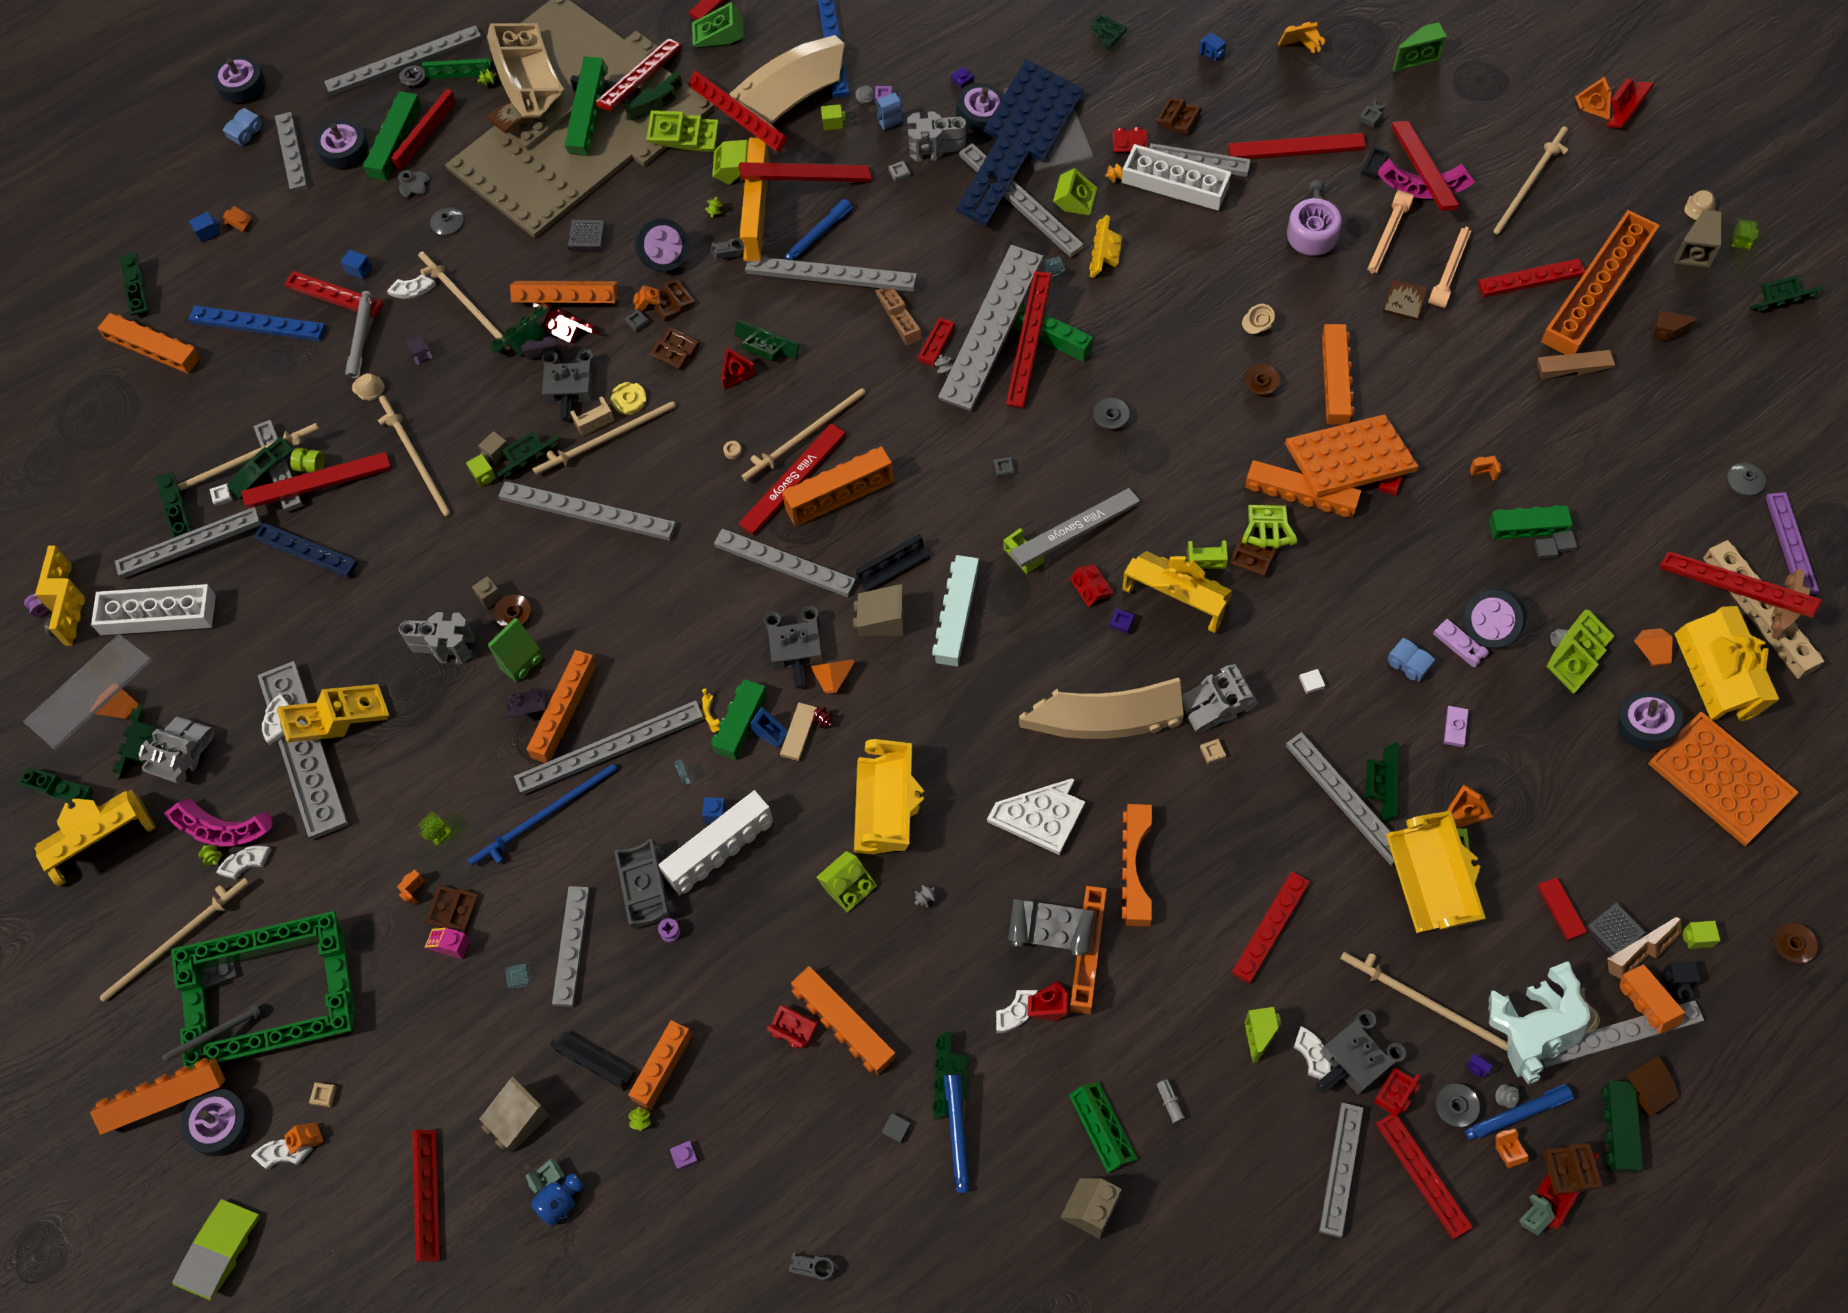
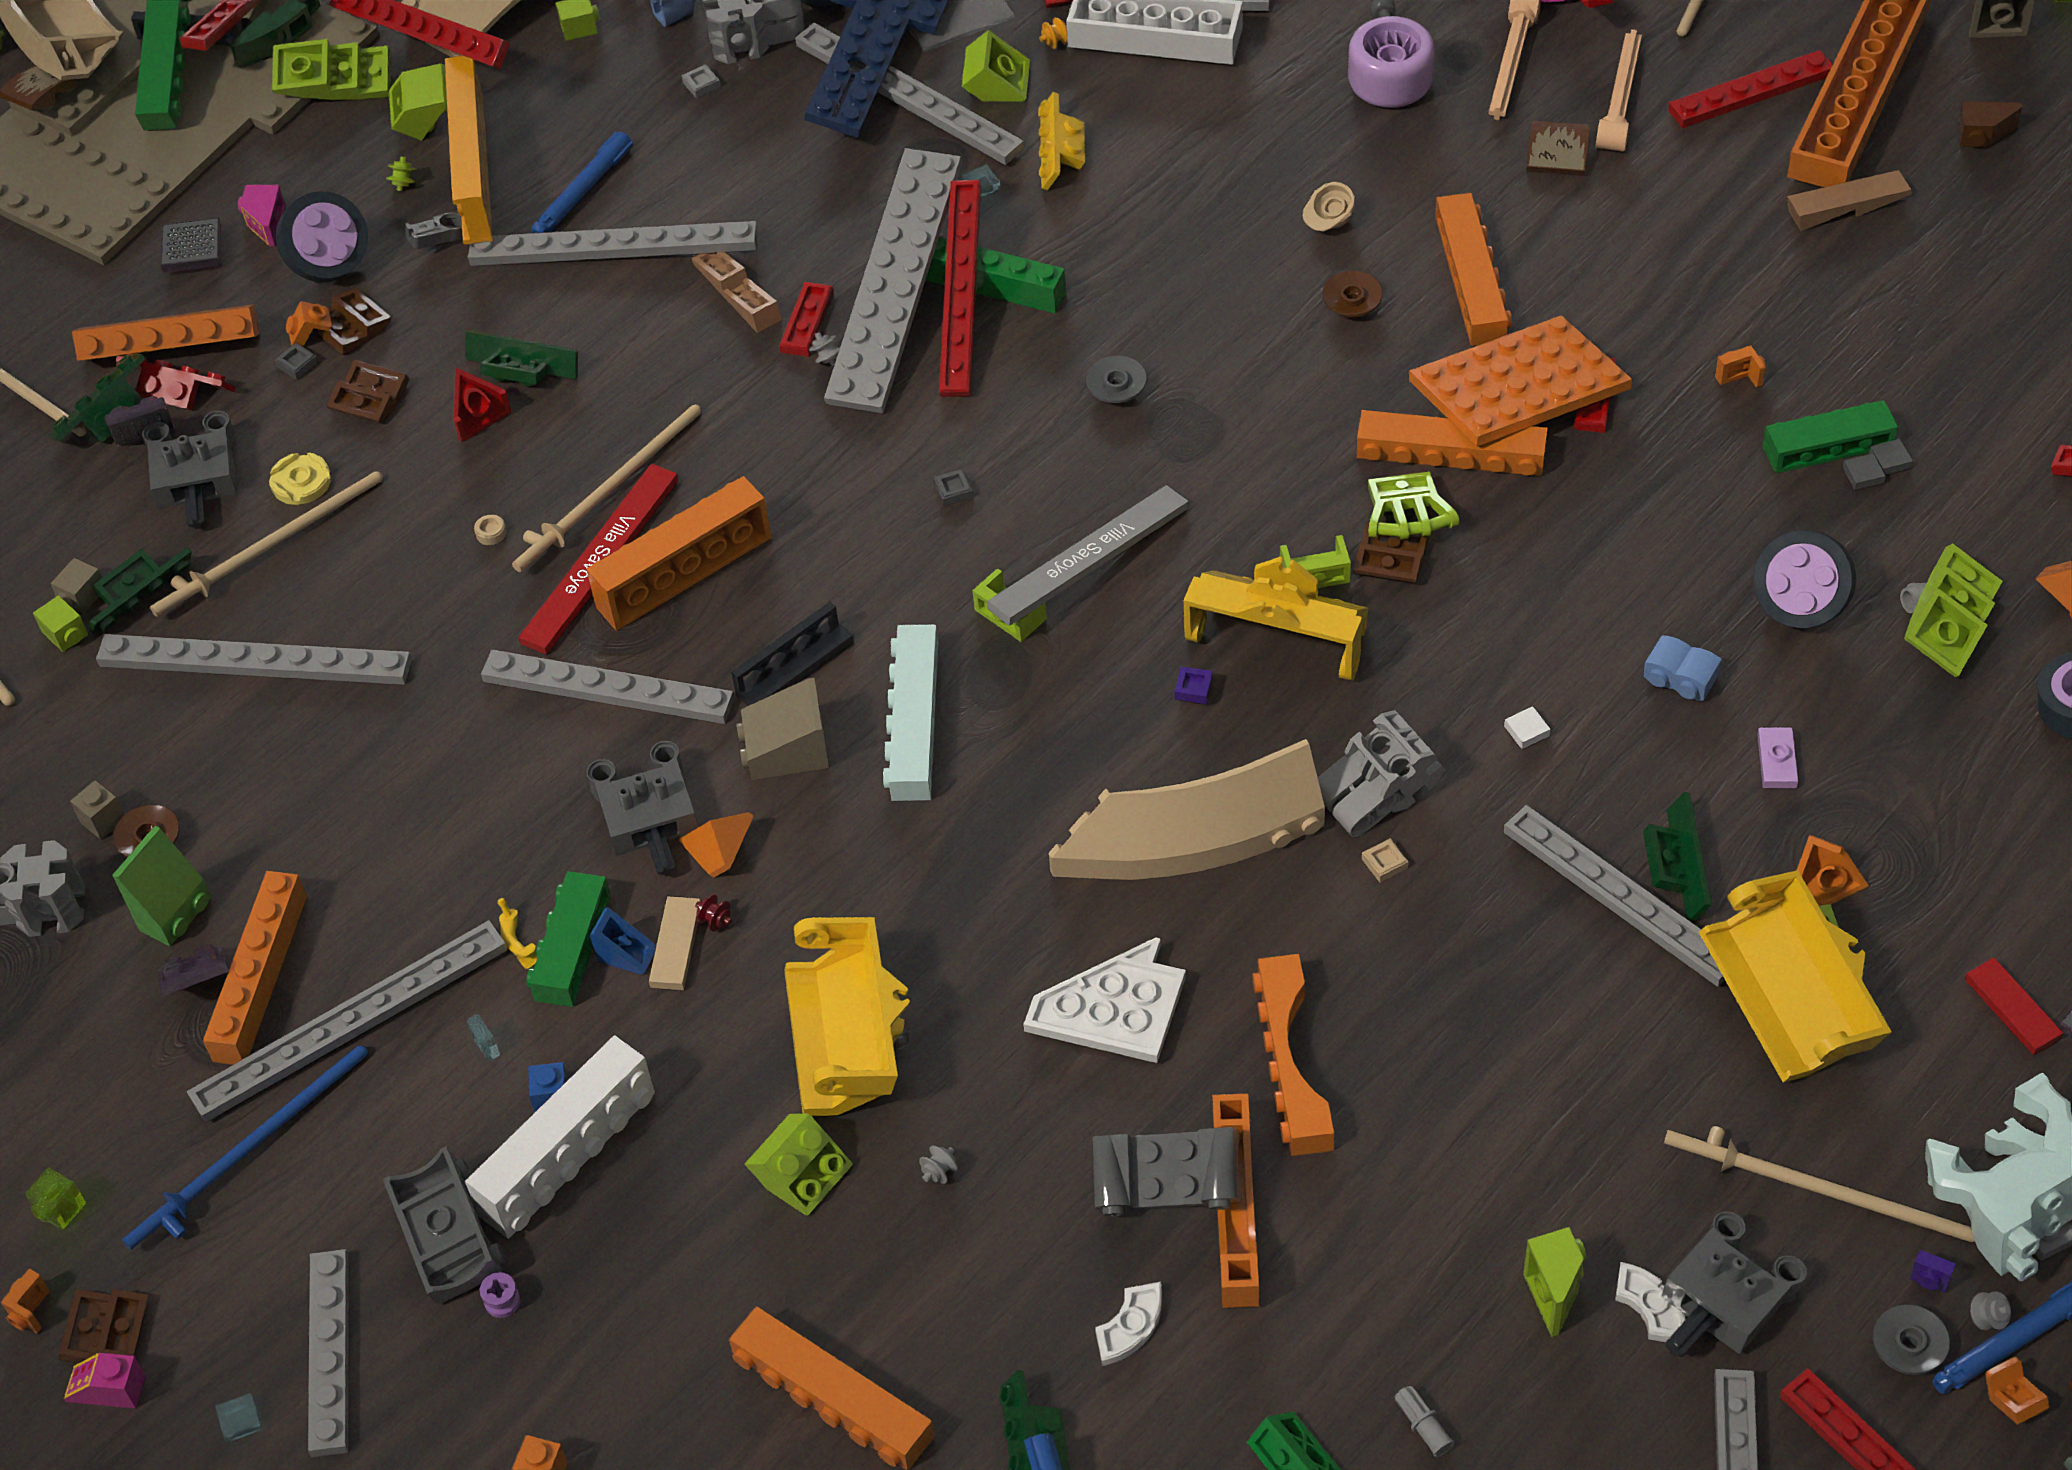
camera: 10 degrees left, 10 degrees down
tan panel [570,397,614,436] -> none
red tile [738,162,872,182] -> none
red bracket [766,1004,818,1049] -> none
red slope [1027,981,1069,1021] -> none
red bracket [1070,564,1114,607] -> none
red plate [1231,871,1310,984] -> none
red bracket [1374,1067,1420,1117] -> none
lavender plate [1433,619,1489,667] -> none
none -> dark pink slope [238,185,286,246]

